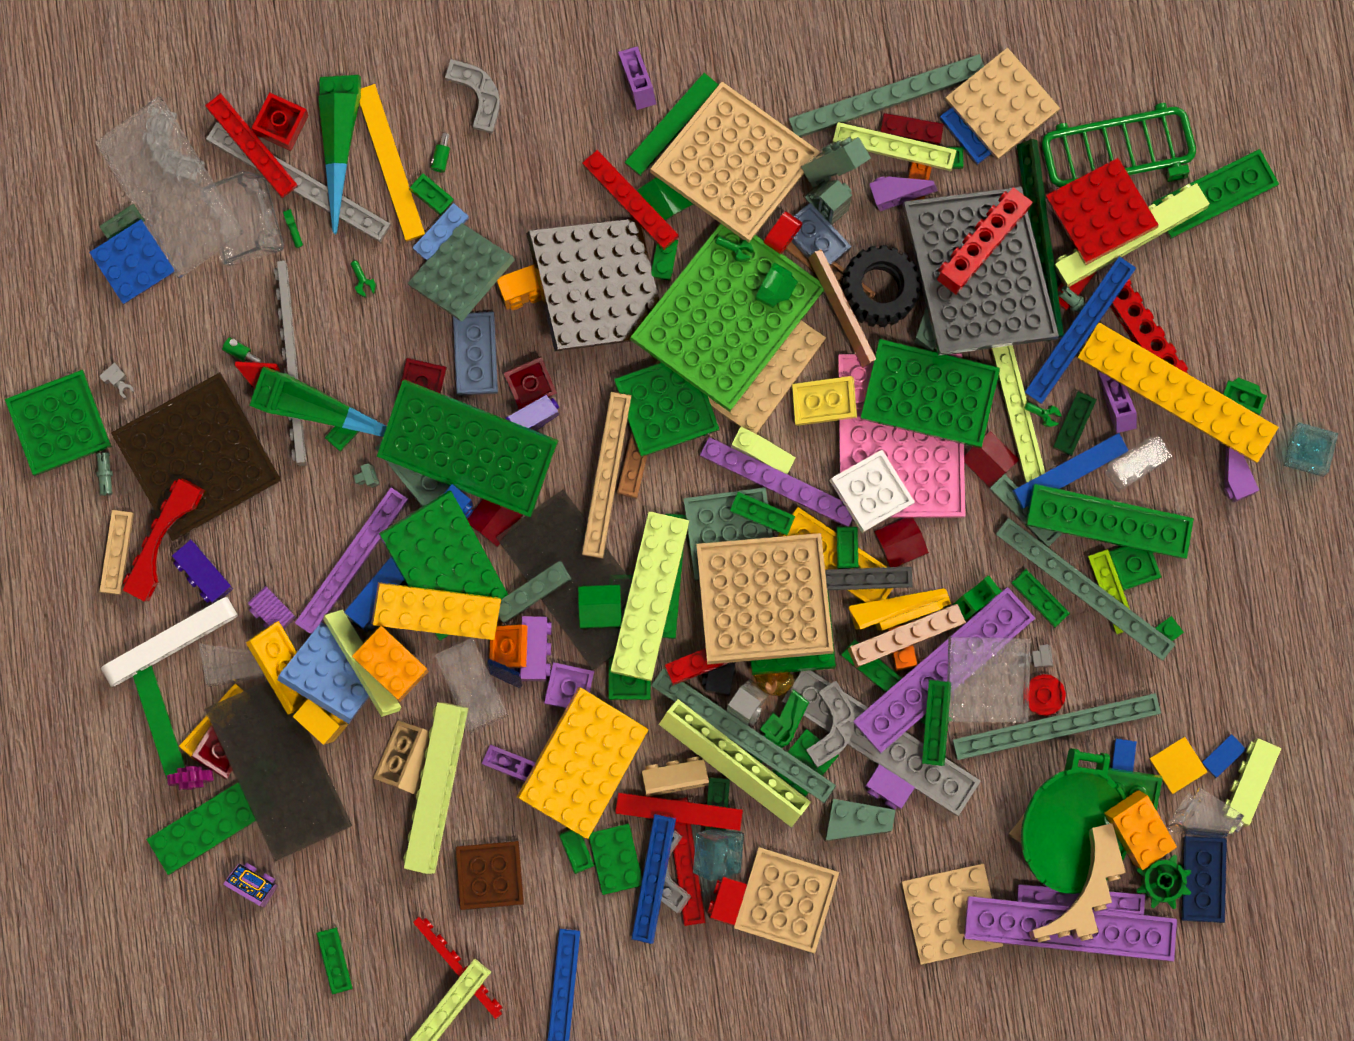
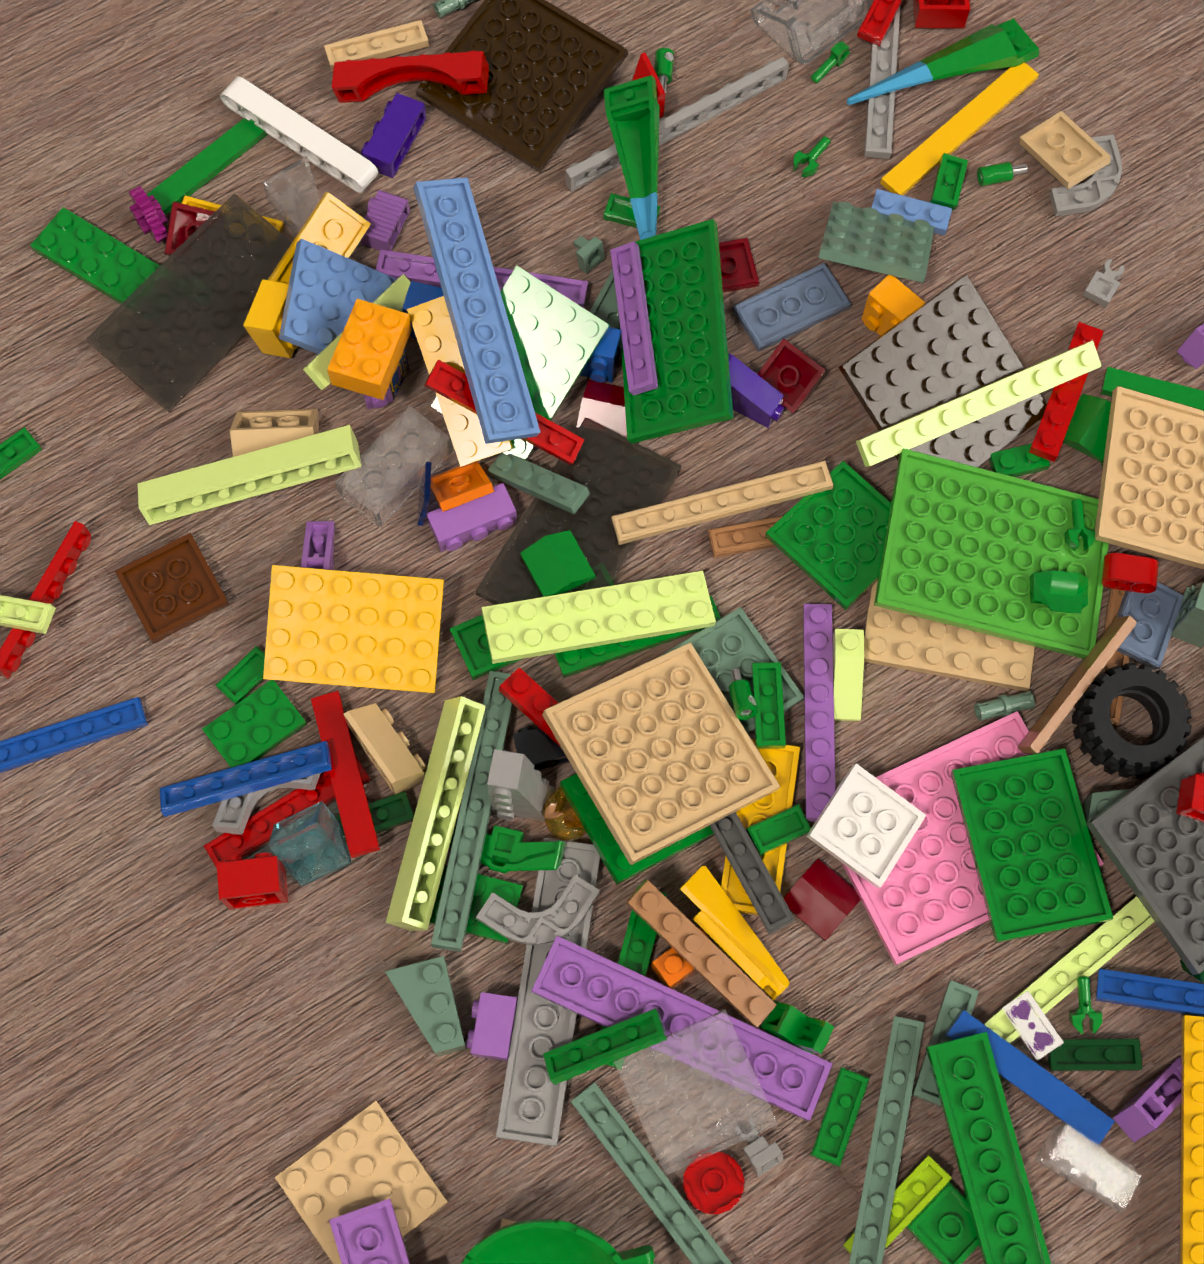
camera: 65 degrees right, 10 degrees down
slope [223,862,278,907] -> none
medium lavender plate [544,662,594,708] -> none
tan plate [734,847,839,954] -> none
light yellow plate [792,376,857,426] -> none
dark red slope [964,431,1019,488] -> none
none -> medium blue plate [413,177,540,444]
none -> red plate [424,359,585,465]
none -> medium lavender plate [610,241,658,396]
none -> green piece [729,668,757,720]
none -> yellowish green plate [856,341,1102,467]
none -> sand green pin [974,691,1035,721]
none -> clear tile [1002,991,1064,1060]
none -> tan plate [1020,111,1111,189]
none -> light grey plate [1083,259,1125,307]

